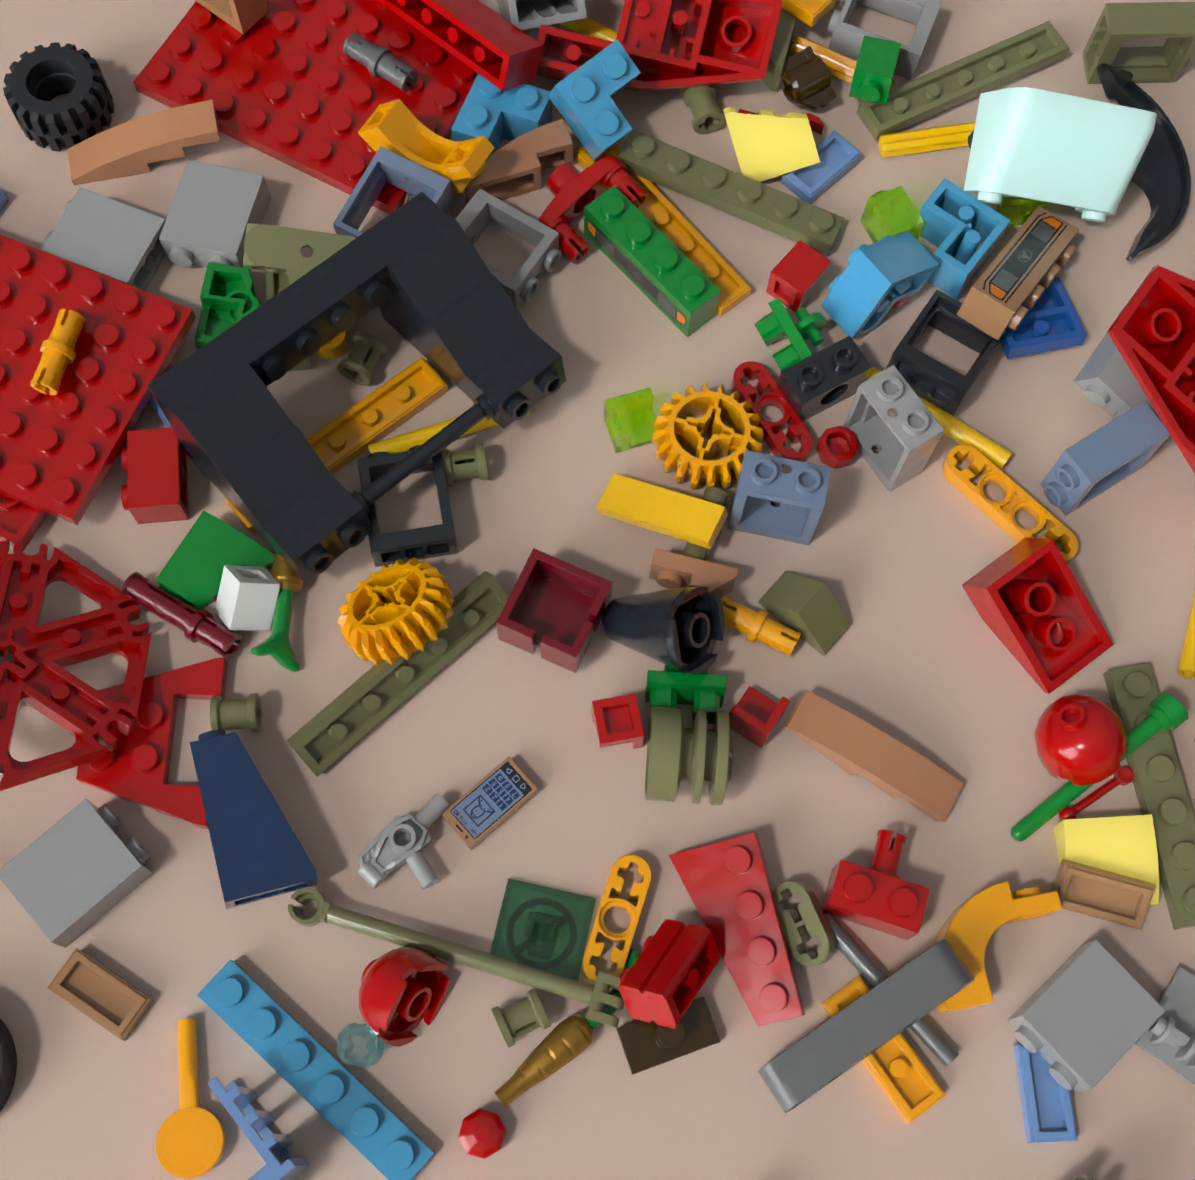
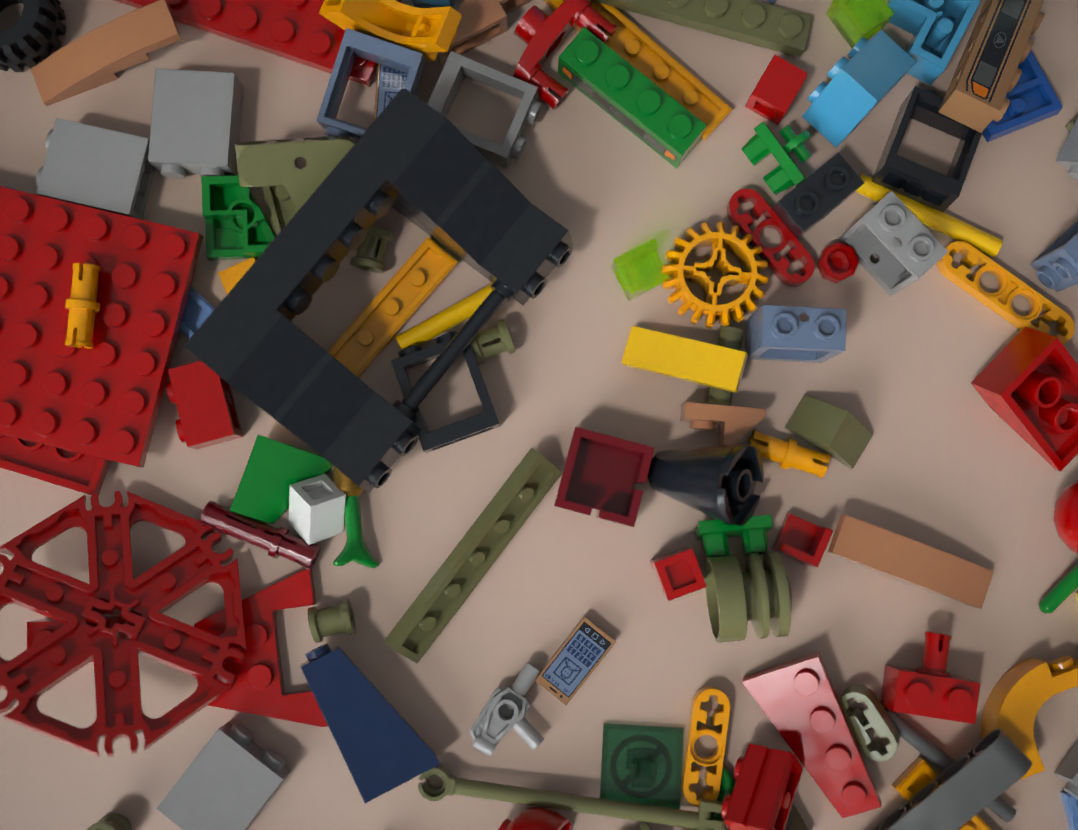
camera: 10 degrees left, 15 degrees up
light orange gear [337,558,455,665] -> none

